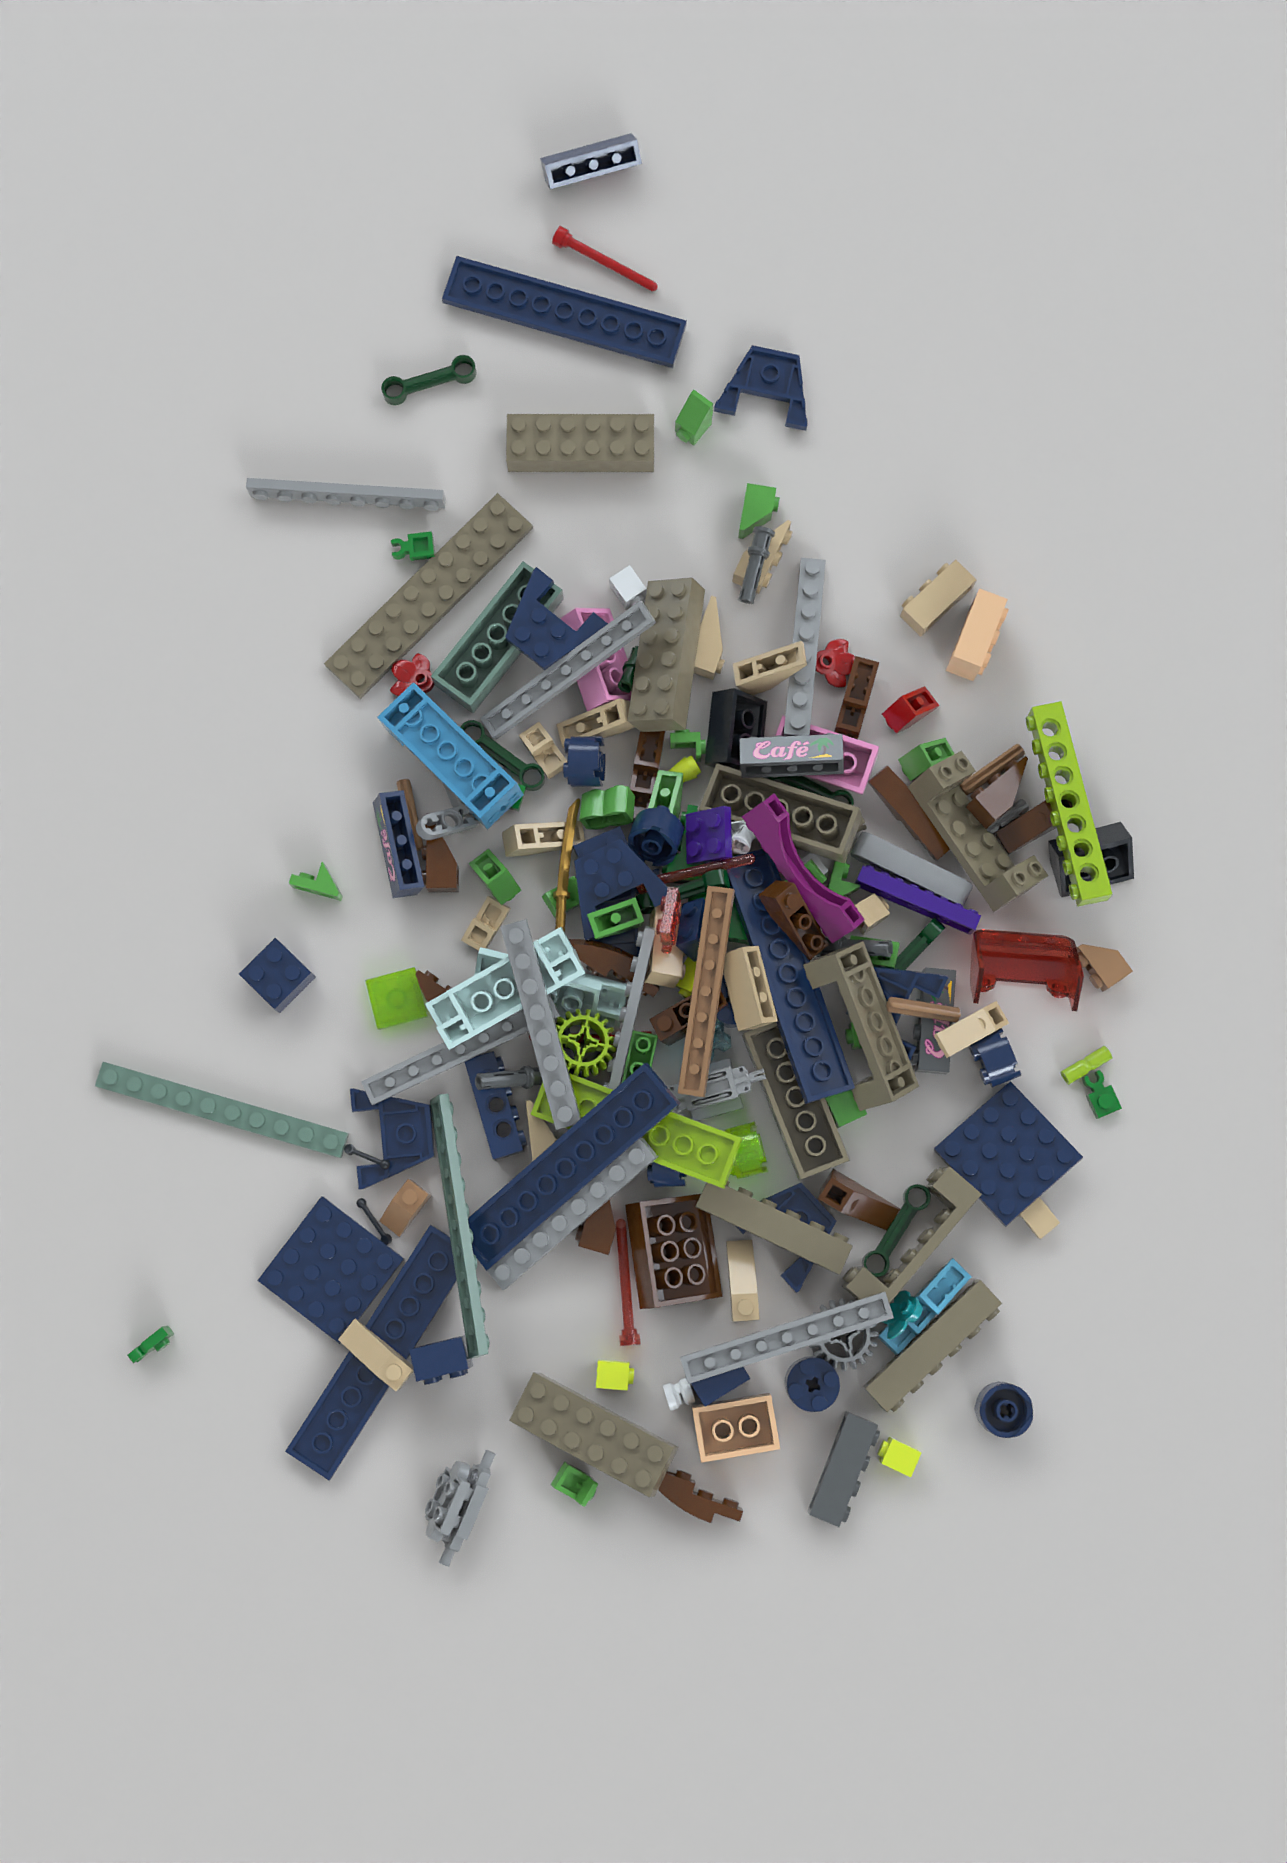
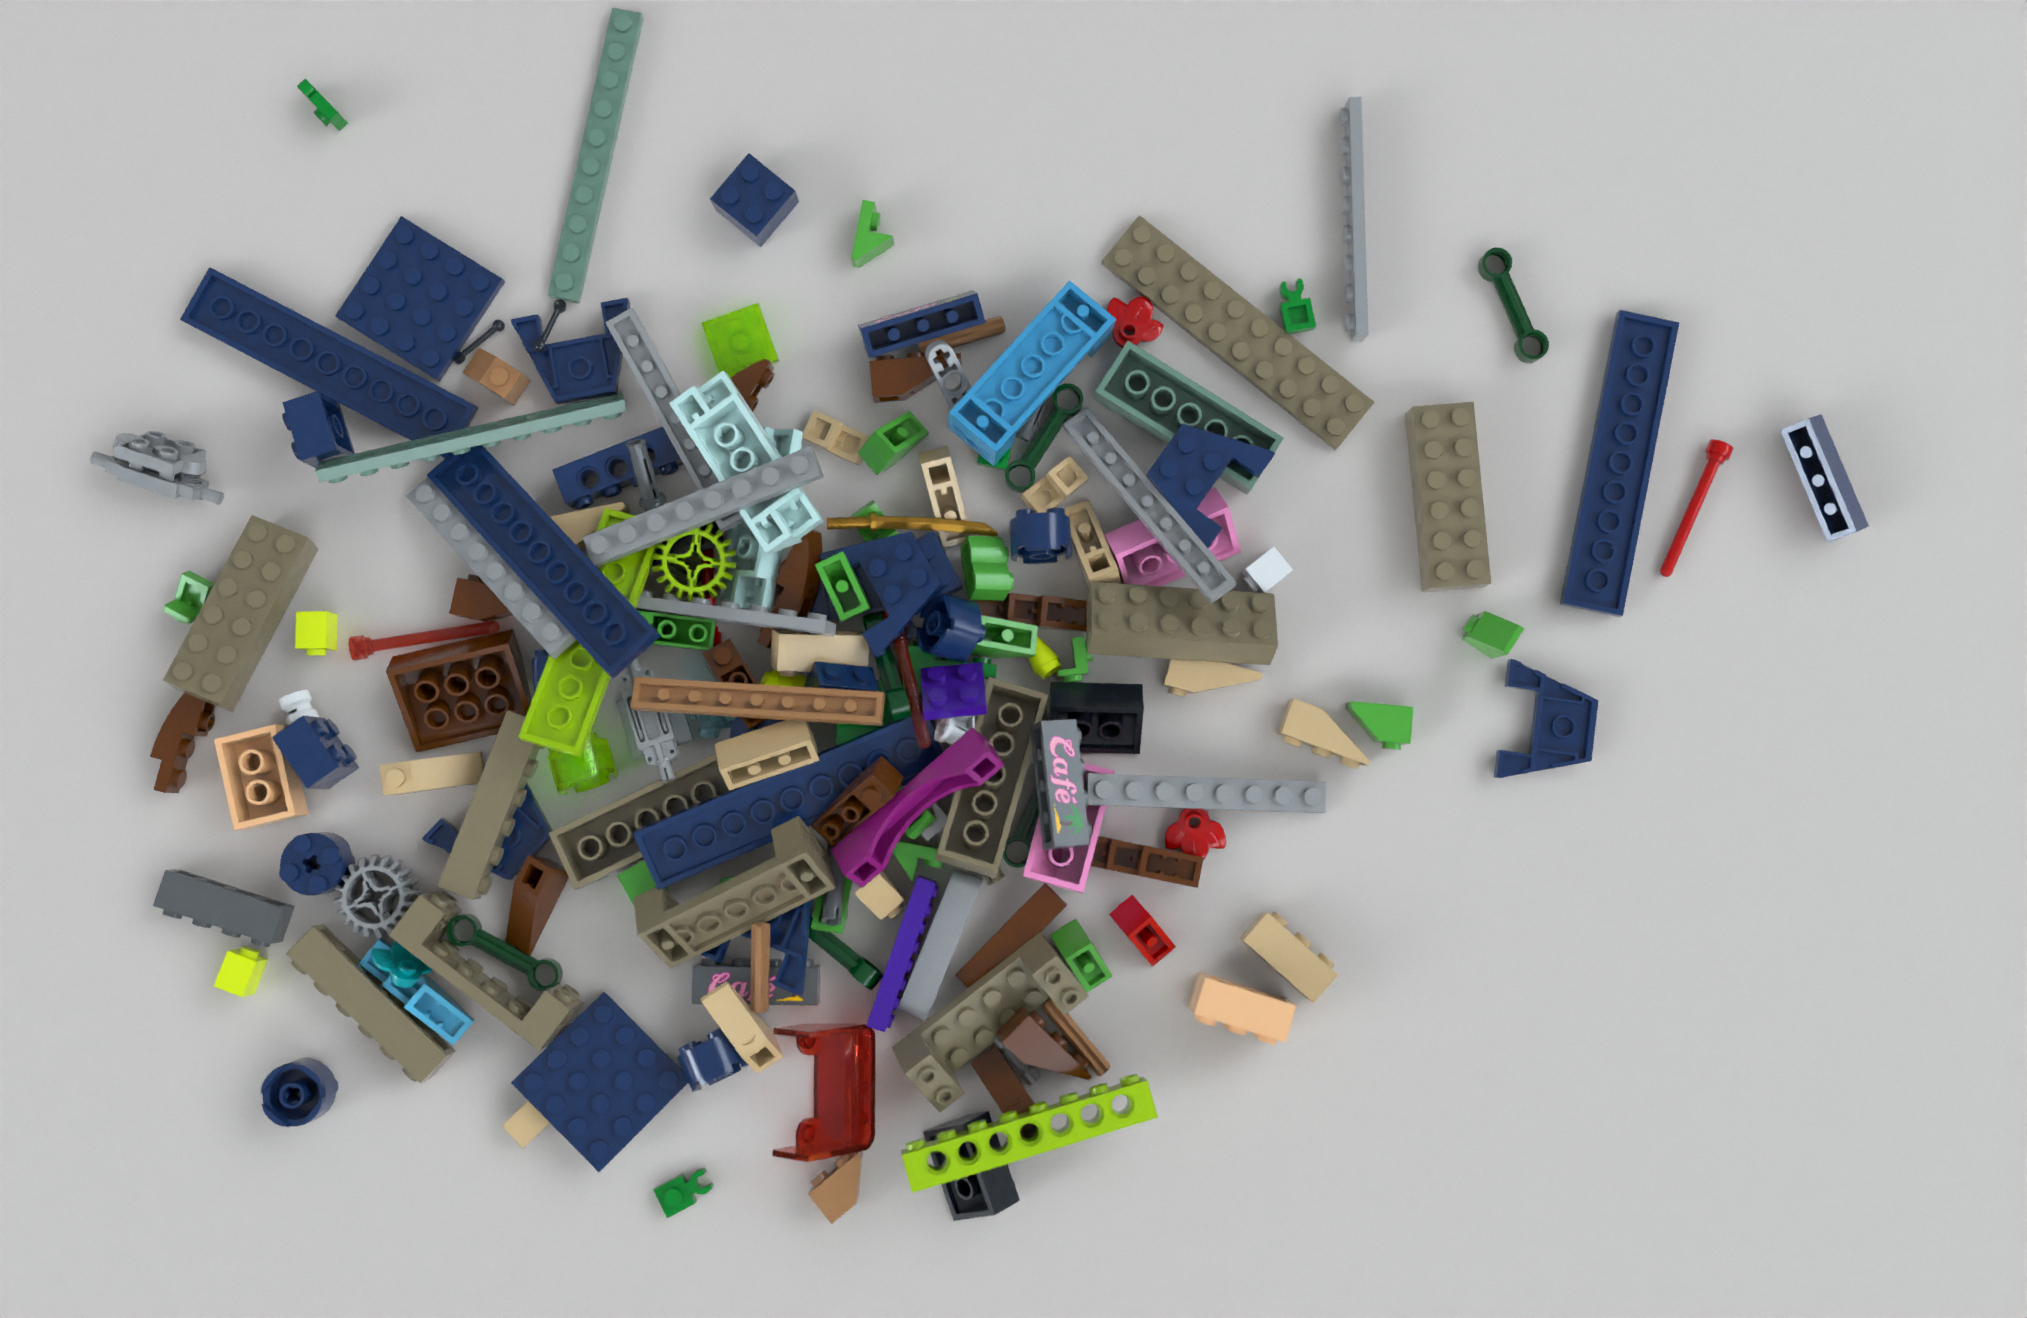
camera: 80 degrees right, 5 degrees up
tan slope [338,1318,414,1391] -> none
dark green pin [618,646,638,693] -> none
clear red plate [656,887,681,954] -> none
light grey plate [680,1292,894,1384] -> none
tan slope [733,641,807,695] -> none
dark grey pin [738,526,775,604] -> none
lime piece [1060,1046,1113,1085] -> none

